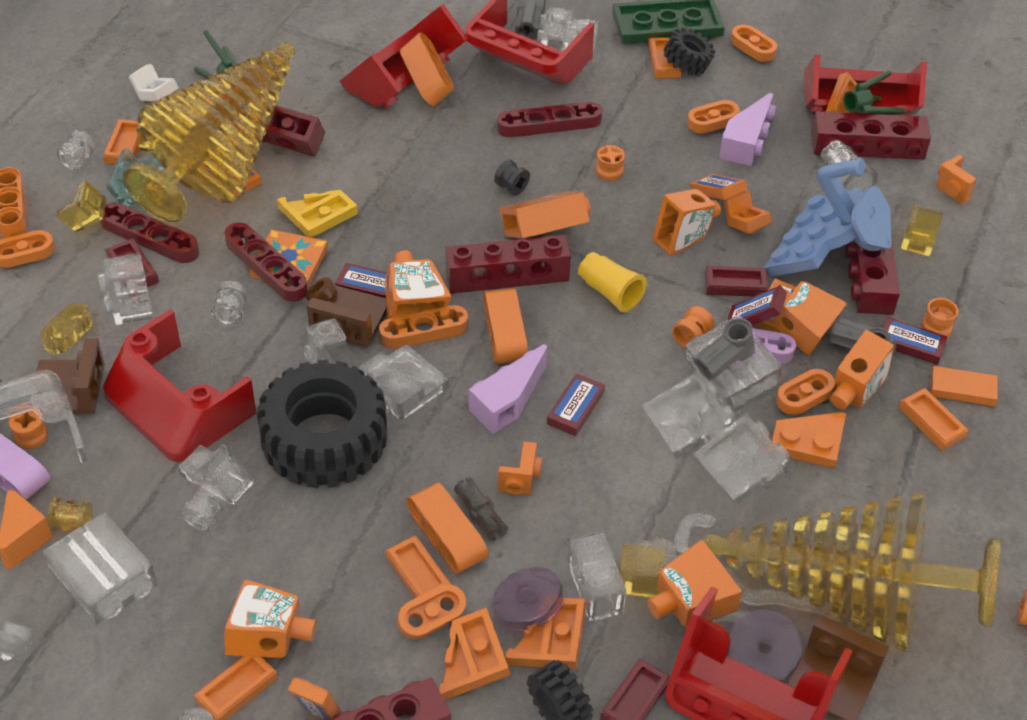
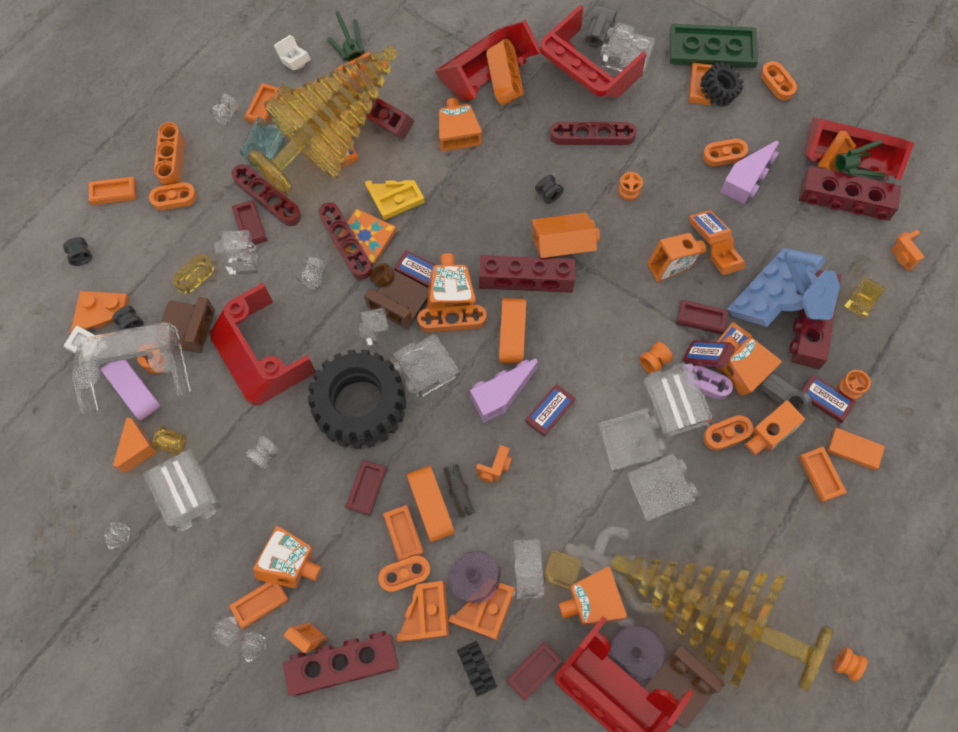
camera: 15 degrees right, 20 degrees up
clear yellow panel [56,180,107,233] -> none
clear slope [178,444,254,505] -> none
yellow plant [578,252,647,313] -> none
dark grey piece [693,318,755,380] -> none
orange wing [769,412,846,469] -> none
clear plant [821,140,878,193] -> none
none -> dark red tile [345,460,387,516]
none -> orange torso [439,98,482,152]

